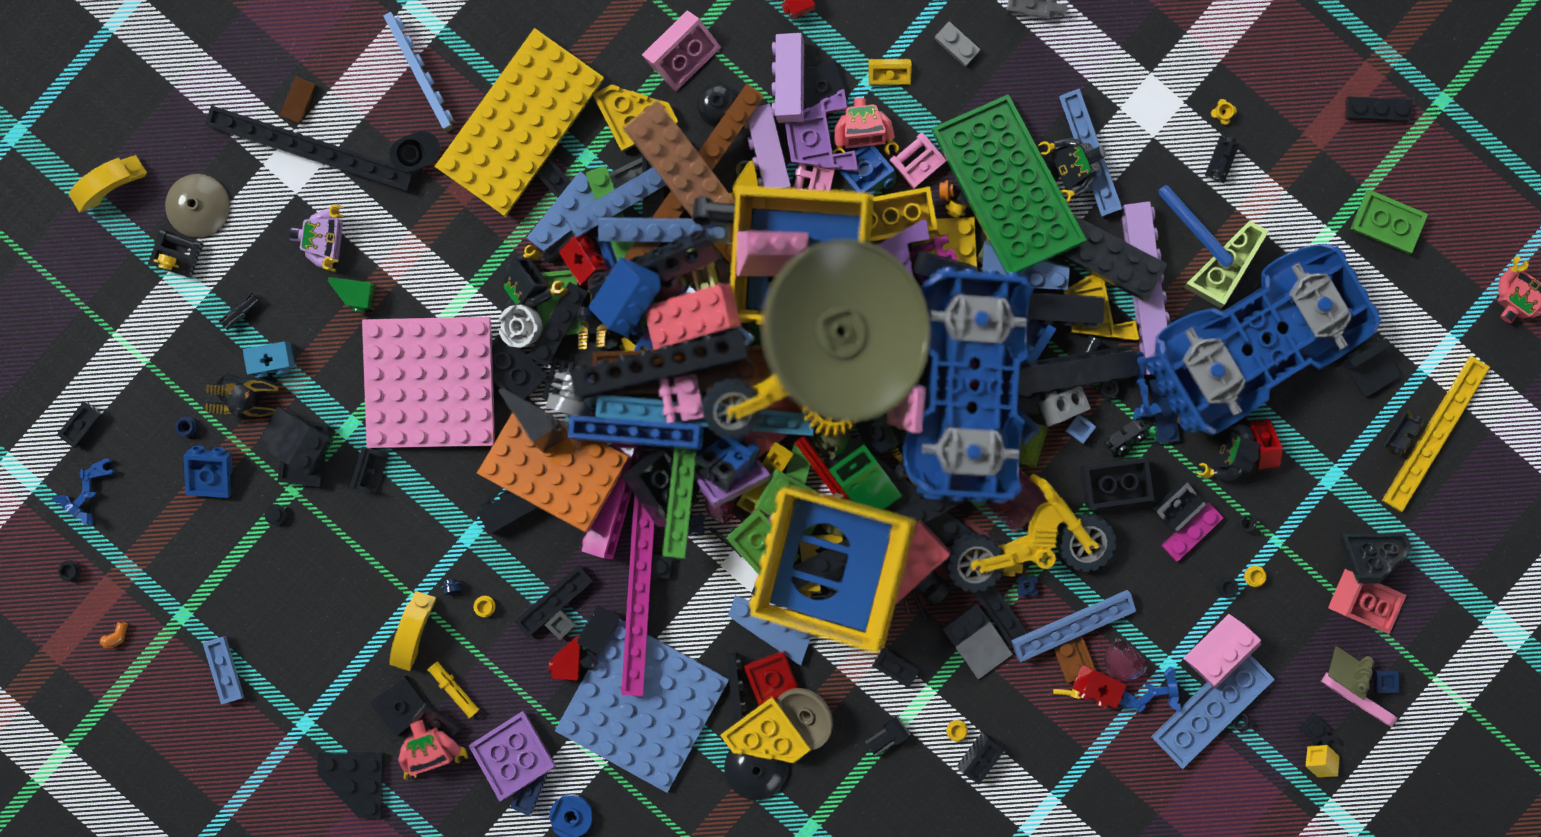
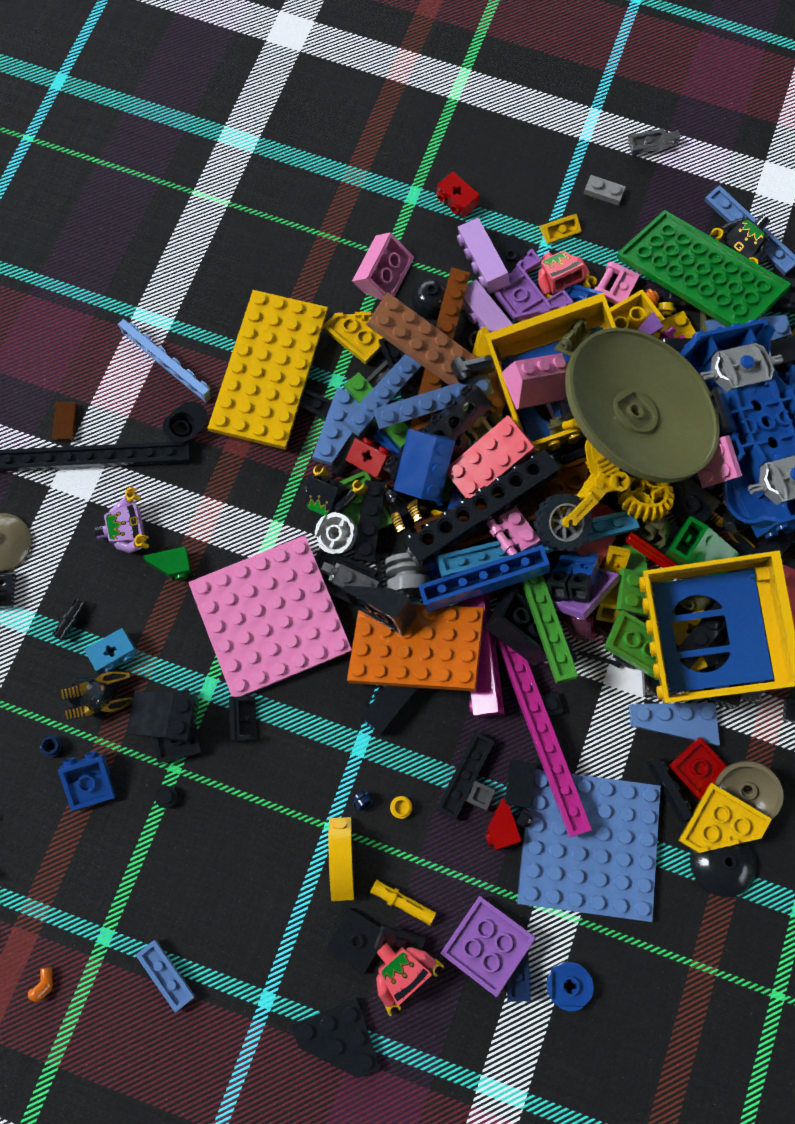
camera: 20 degrees left, 15 degrees down
none -> flat silver hinge [321,562,379,589]
none -> olive hinge [554,318,592,357]
none -> black slope [709,387,737,434]

